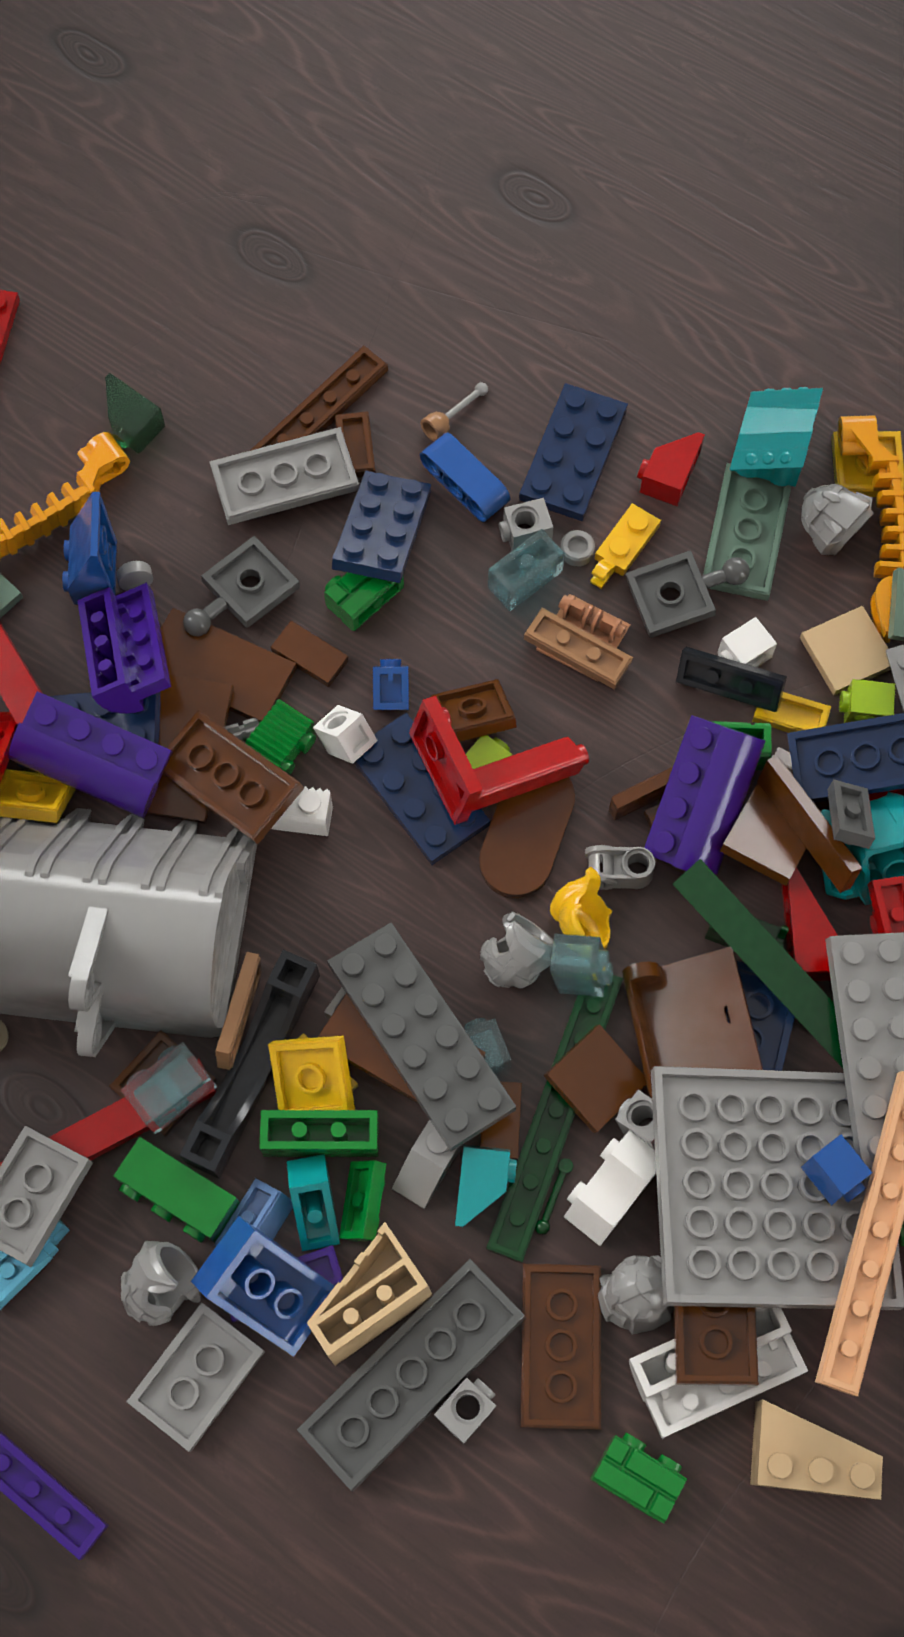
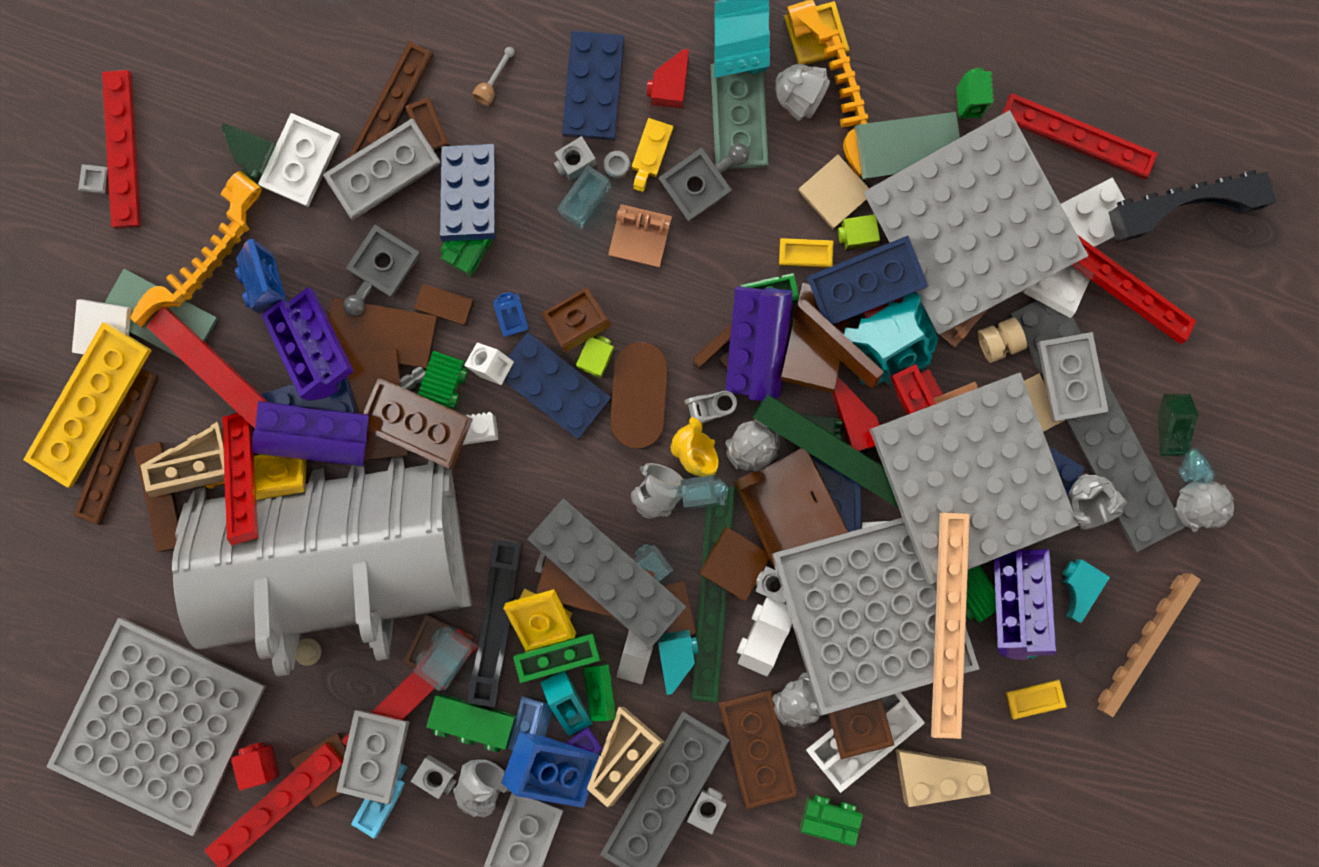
camera: 10 degrees left, 15 degrees up
light grey tile [117,561,153,591] -> none
medium nougat tile [215,952,262,1070] -> none
red piece [409,696,589,825] -> none
blue beam [419,433,511,522] -> none
medium nougat tile [524,607,633,690] -> none
dark green hinge [535,1158,573,1235] -> none
black tile [676,646,787,712] -> none
white brick [717,617,777,667] -> none
blue brick [801,1134,873,1206] -> none
dark grey plate [827,779,875,849] -> none
none -> white plate [258,113,341,207]
none -> light grey brick [411,755,457,799]
none -> light grey helmet [725,419,782,471]

